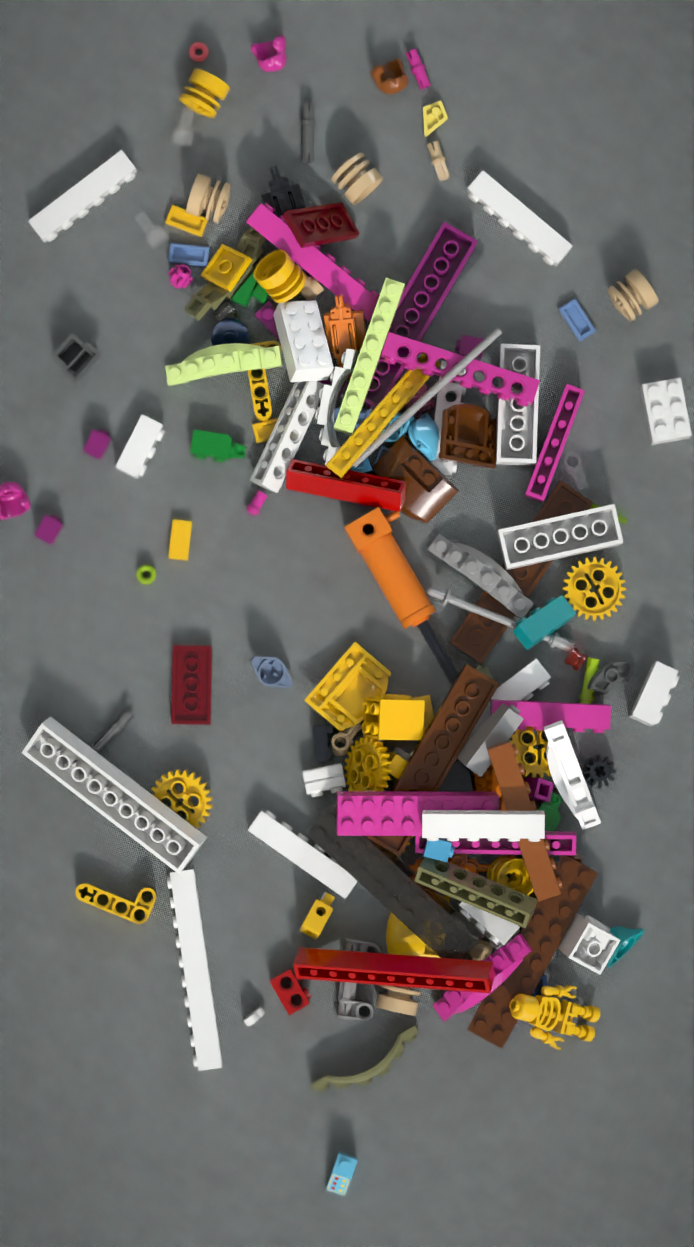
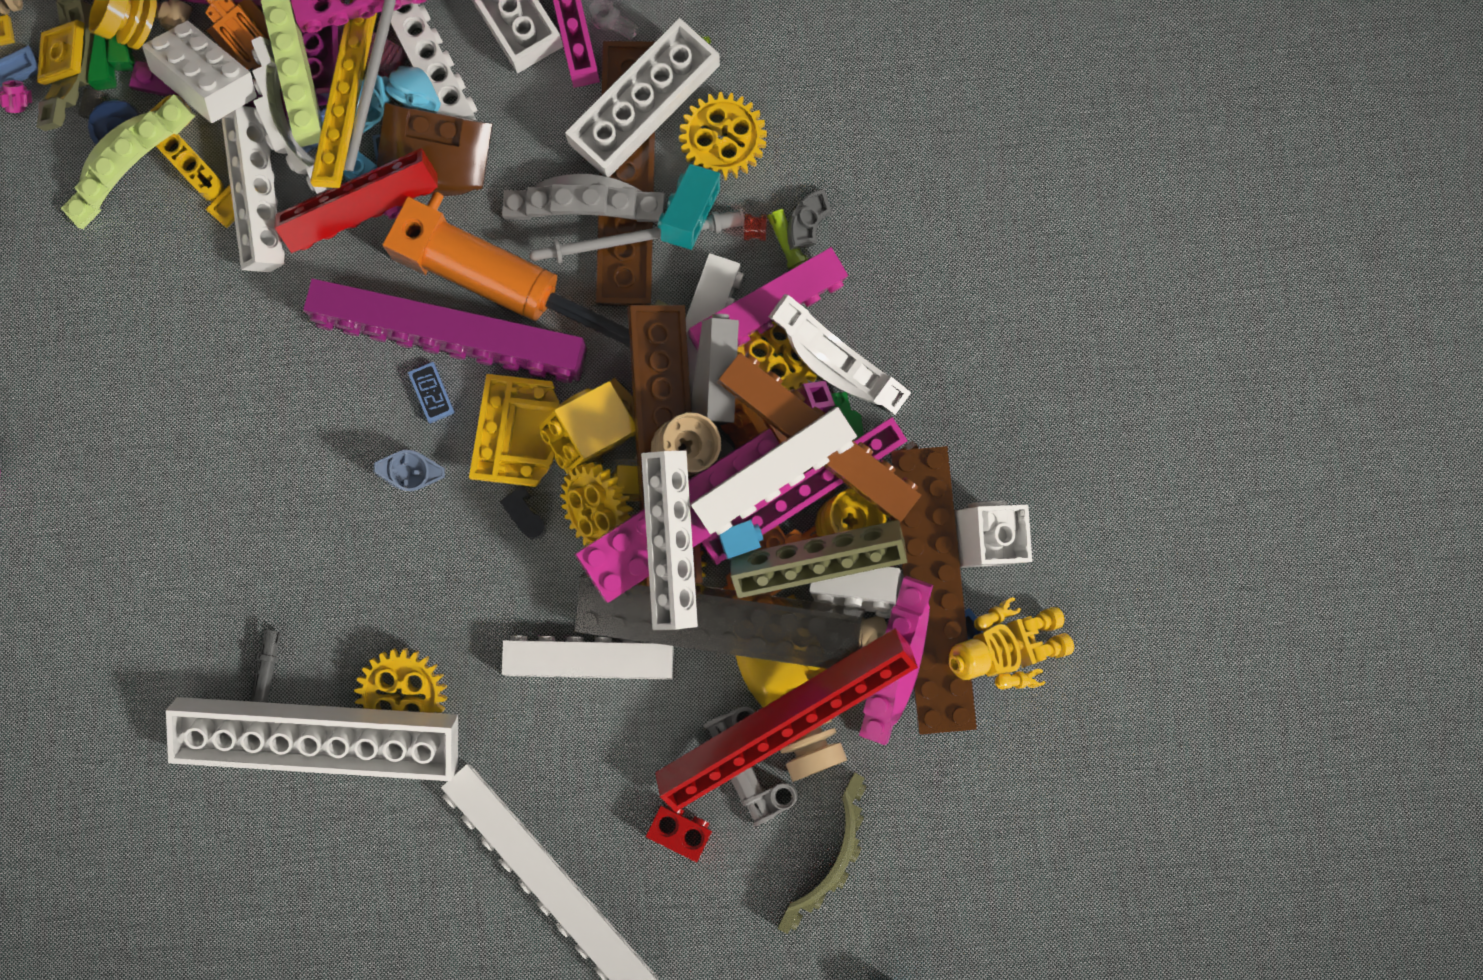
camera: 30 degrees left, 5 degrees down
magenta brick [34,514,64,546] -> none
yellow beam [75,883,157,924] -> none
magenta brick [83,429,112,461] -> none
white brick [115,414,165,479] -> none
lime plate [136,565,156,585] -> none
yellow tile [168,519,193,561] -> none
dark red plate [171,645,213,725] -> none
green hinge [190,429,246,463] -> none
white tile [243,1006,265,1027] -> none
dark pink pin [246,490,268,517] -> none
yellow torso [299,892,335,940] -> none
white brick [302,763,346,797] -> none
tan axle [331,723,362,757] -> none
reddish brown slope [439,404,497,469] -> none
black gear [582,755,616,789] -> none
teal hat [606,926,645,969] -> none
white brick [628,661,679,726] -> none
none -> magenta brick [303,278,587,383]
none -> tile [408,362,455,423]
none -> white brick [641,451,698,630]
none -> tan wheel [651,413,721,477]

